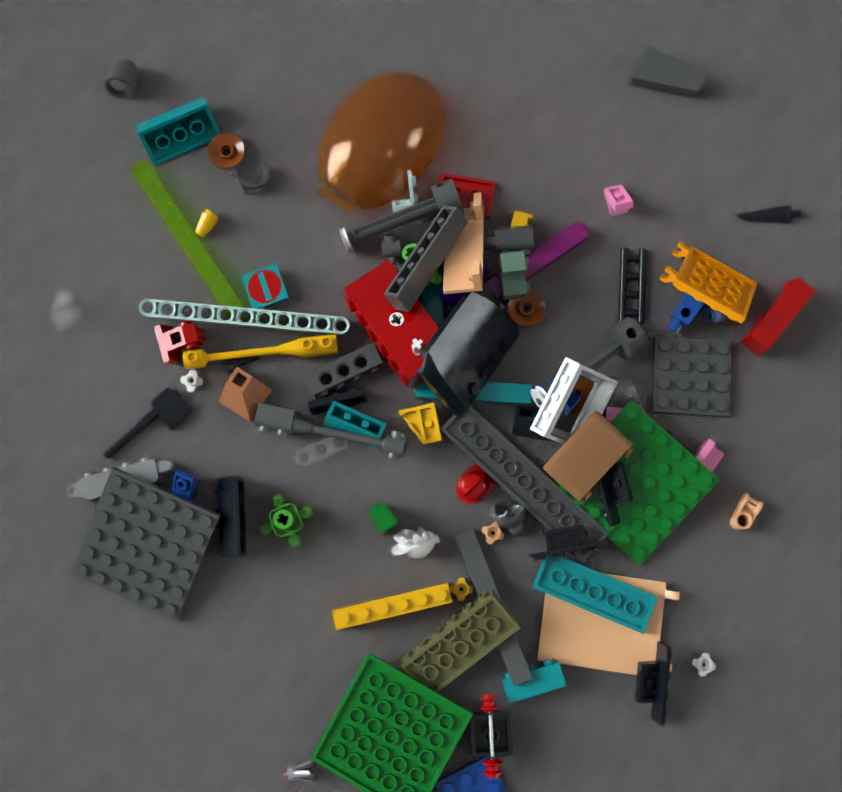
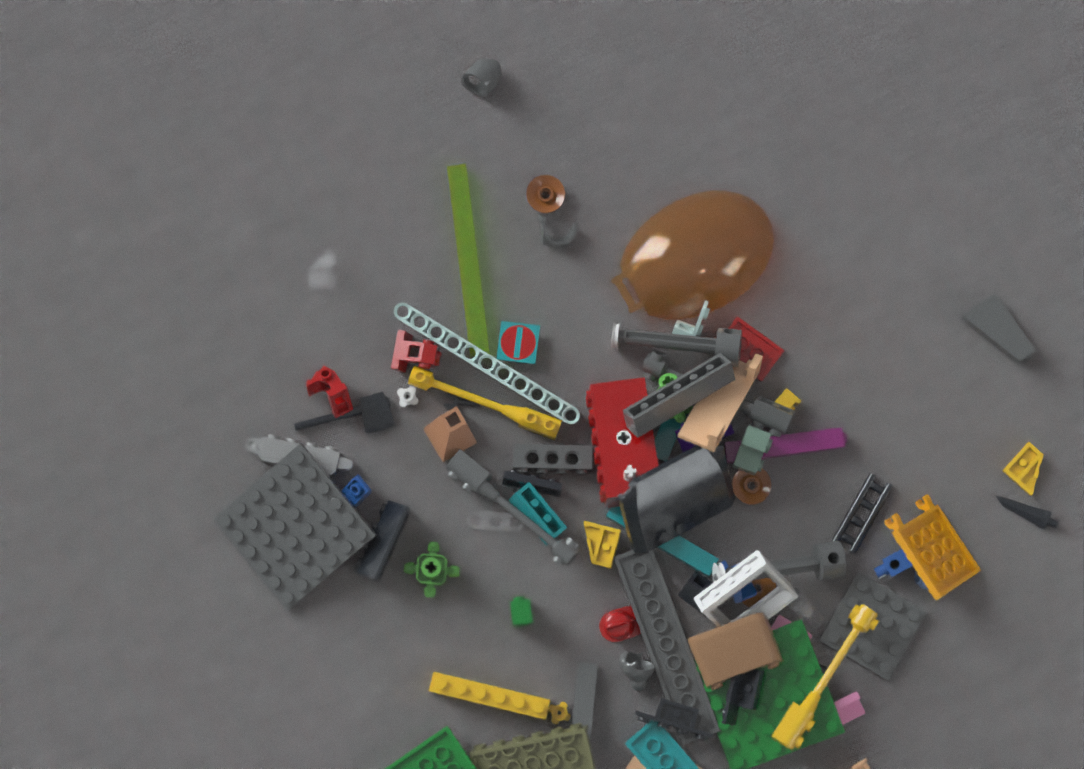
camera: 20 degrees right, 0 degrees up
teal slope [135,97,220,165] -> none
yellow cone [195,209,219,238] -> none
white hair [391,527,440,559] -> none
light nougat plate [482,522,504,544] -> none
bright pink slope [604,185,634,216] -> none
red brick [740,276,816,356] -> none
none -> red tile [305,366,353,418]
none -> yellow bar [772,604,879,750]
none -> yellow wing [1002,442,1044,496]

